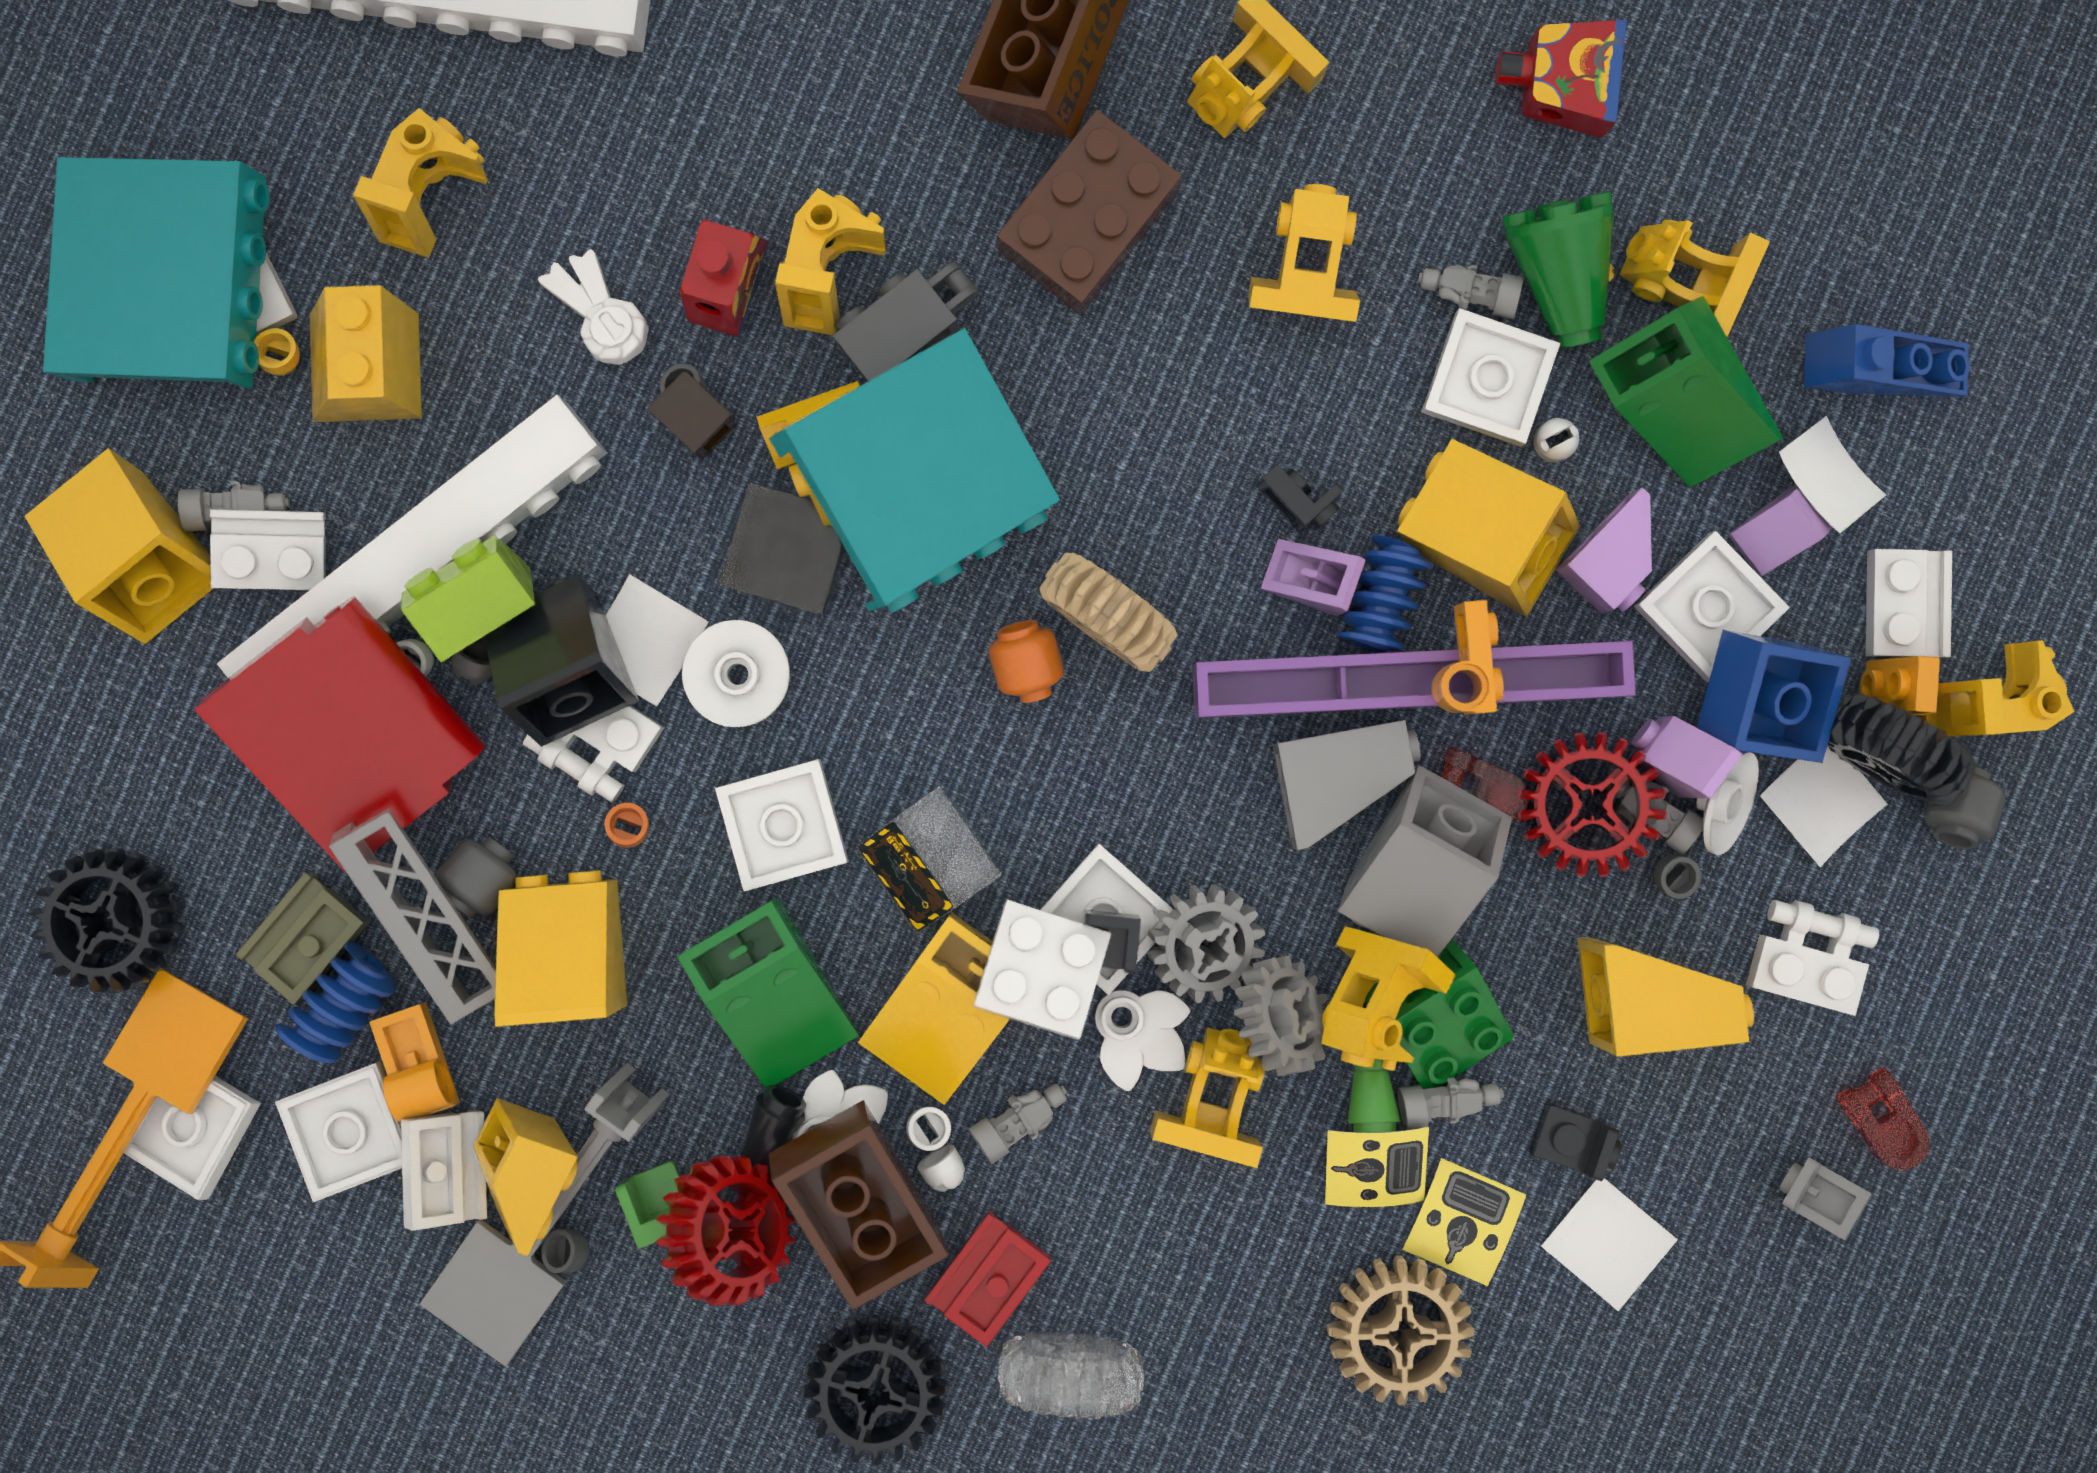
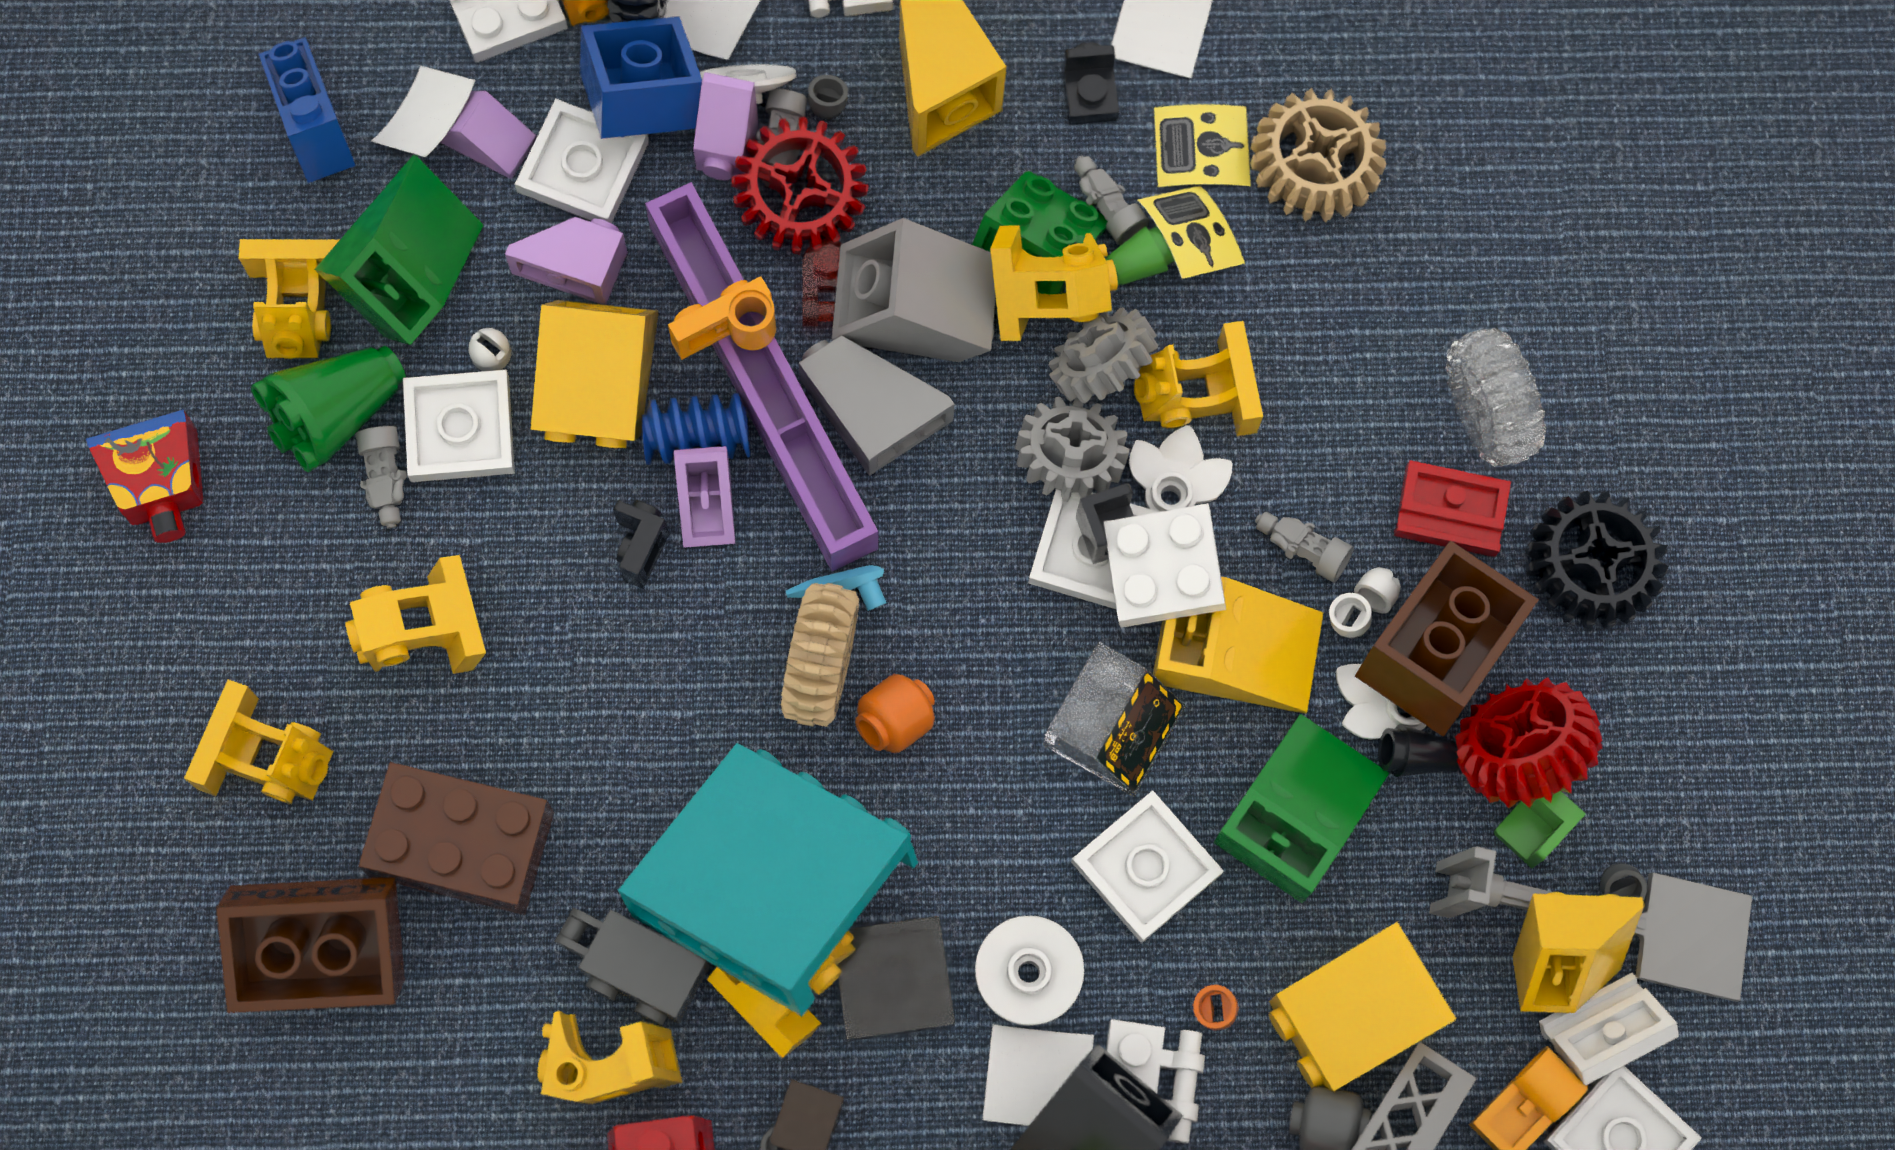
camera: 110 degrees left, 15 degrees down
none -> medium azure bar [786,565,887,611]

